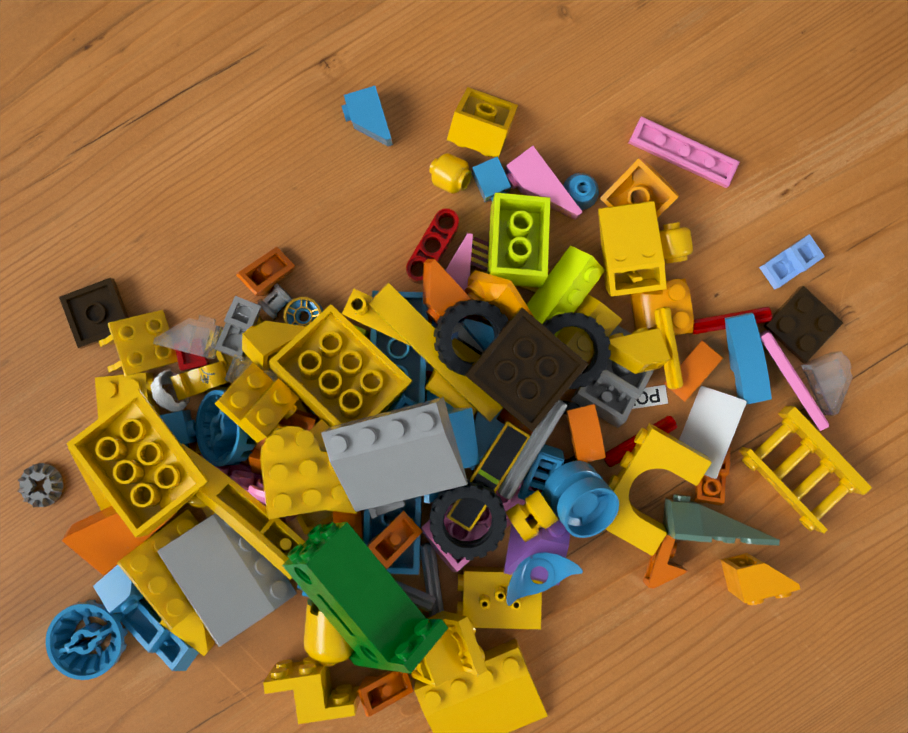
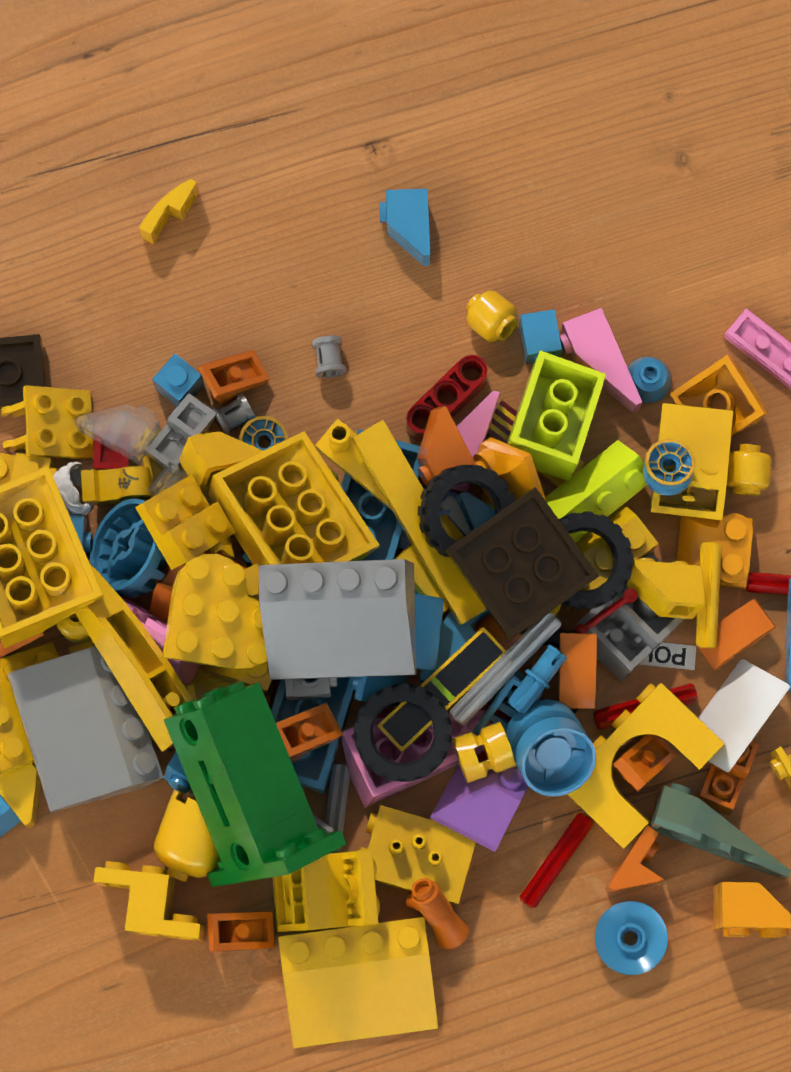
camera: 15 degrees right, 10 degrees down
yellow slope [447,87,518,158] -> none
dark azure piece [506,552,583,606] -> none
none -> yellow slope [139,179,199,244]
none -> dark azure brick [152,353,205,407]
none -> light grey bush [312,335,347,378]
none -> orange piece [406,878,469,949]
none -> dark azure axle [508,644,568,714]
none -> red axle [520,813,594,908]
none -> red hinge [574,588,638,634]
none -> dark azure dish [595,901,668,975]
none -> orange slope [613,734,678,792]
none -> dark azure wheel [643,439,696,496]

